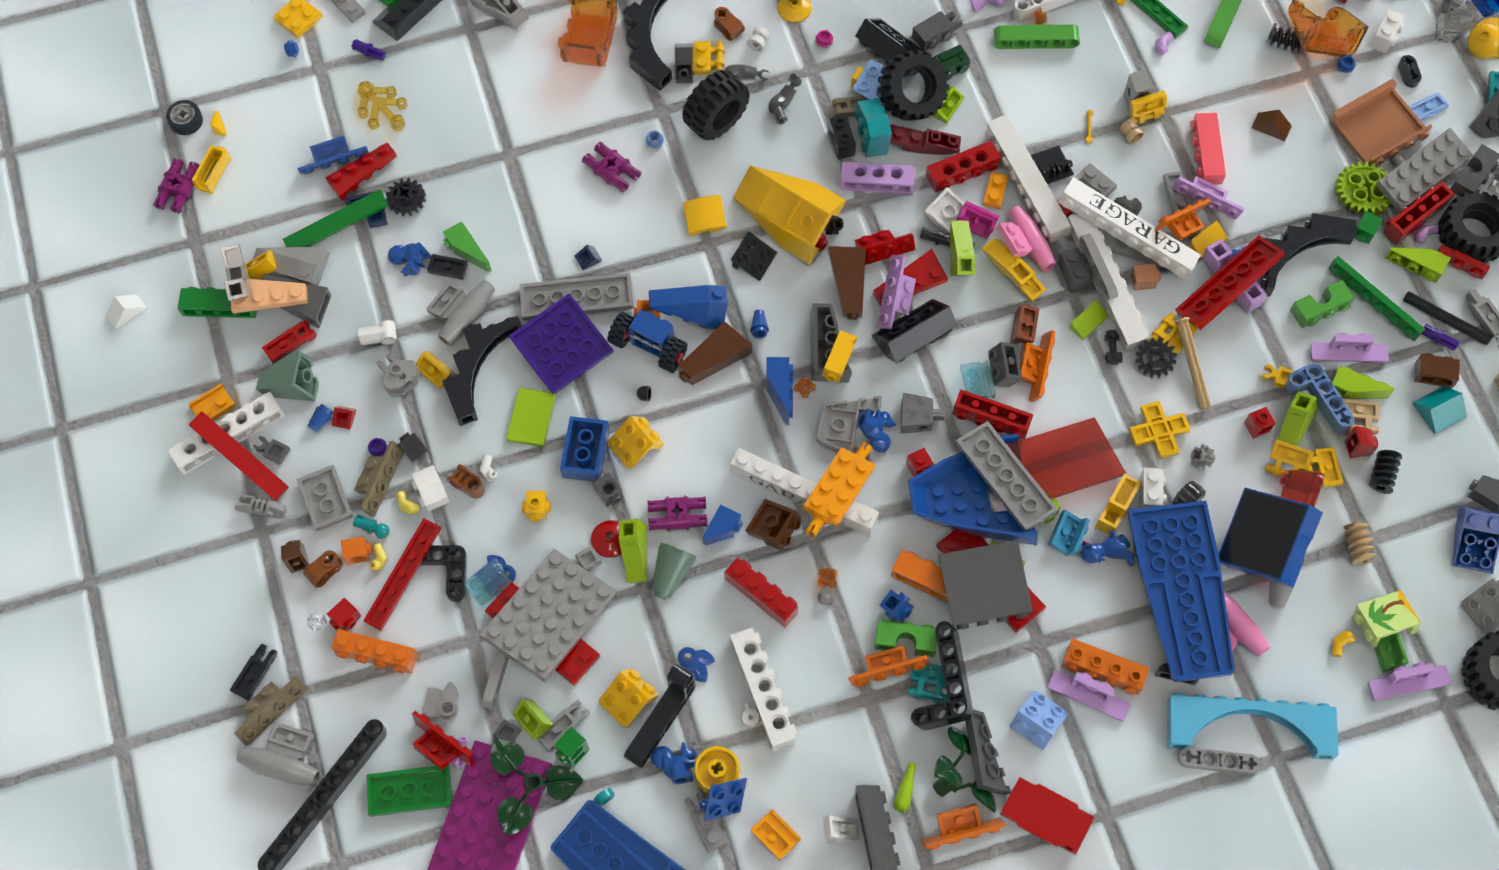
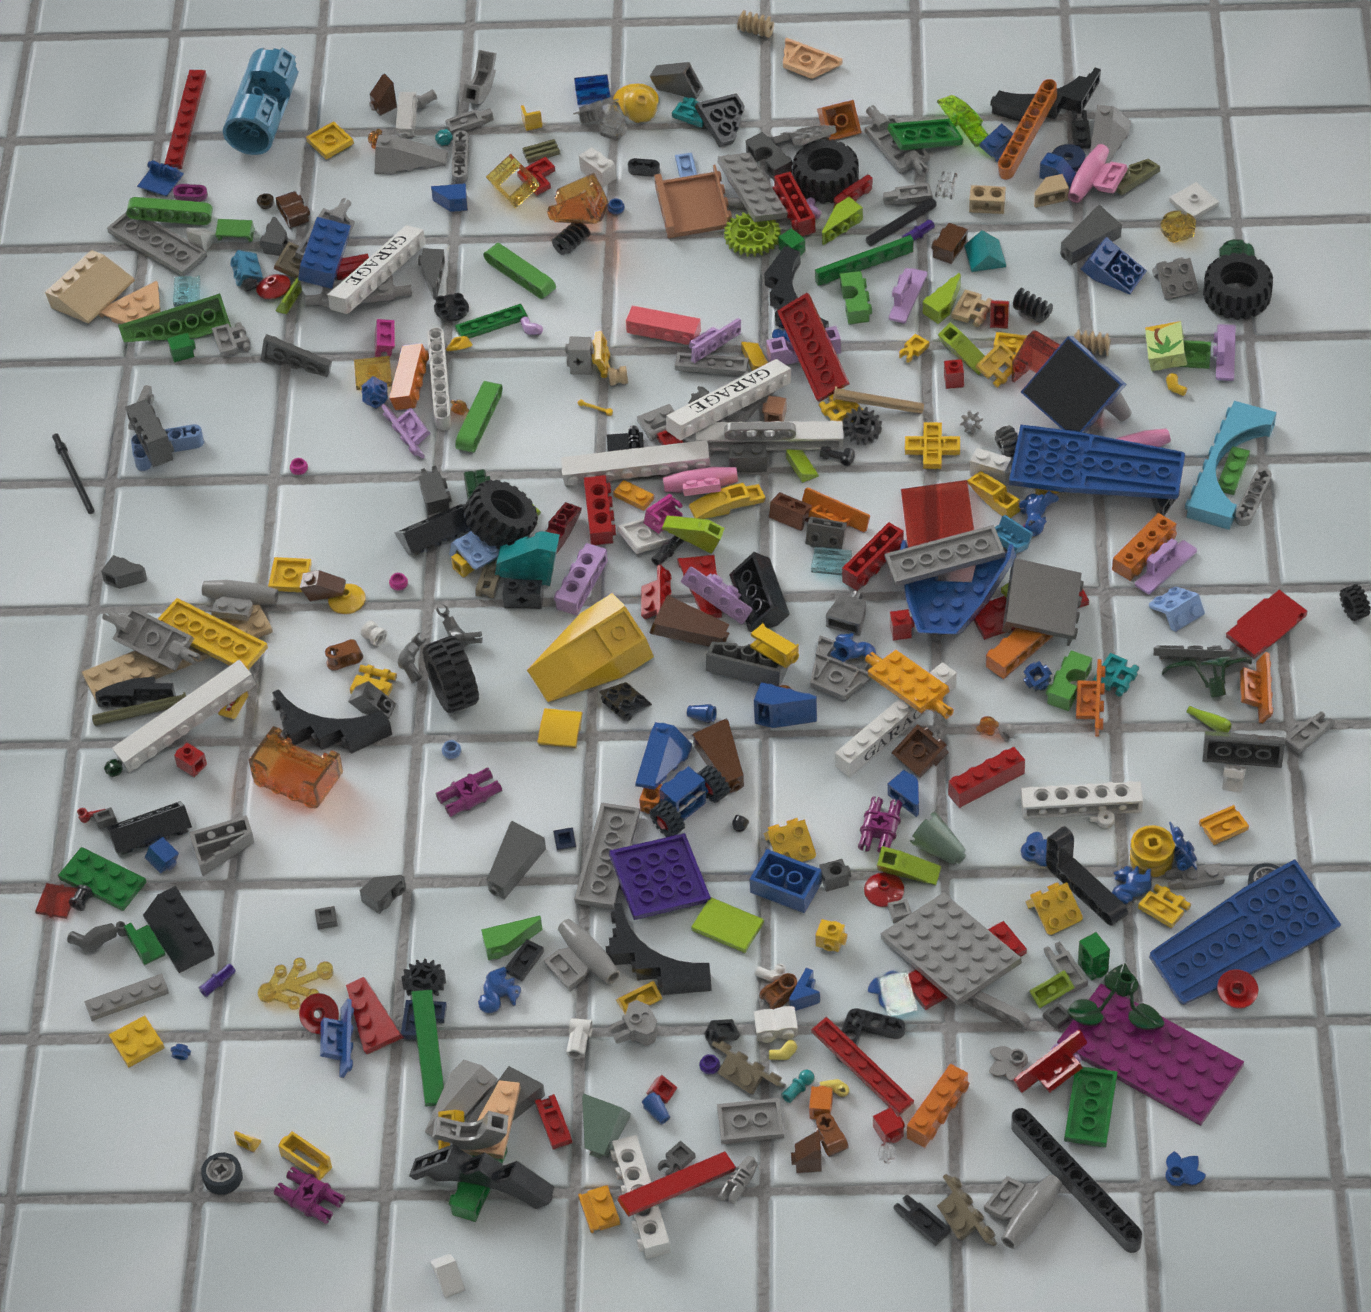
camera: 70 degrees left, 15 degrees down
teal tile [593,788,615,806] -> none
black beam [911,621,973,731] -> none
orange bracket [1155,198,1211,241] -> none
reddish brown slope [1251,109,1292,141] -> none
medium blue beam [1285,363,1354,435] -> none
none -> red dish [299,993,339,1034]
none -> dark grey tile [315,906,338,930]
none -> dark grey slope [359,875,406,914]
none -> black arch [409,1144,555,1209]
none -> dark grey slope [487,821,546,899]
none -> blue slope [789,968,820,1011]
none -> yellow plate [1138,884,1191,928]
none -> bright green plate [1218,446,1250,495]

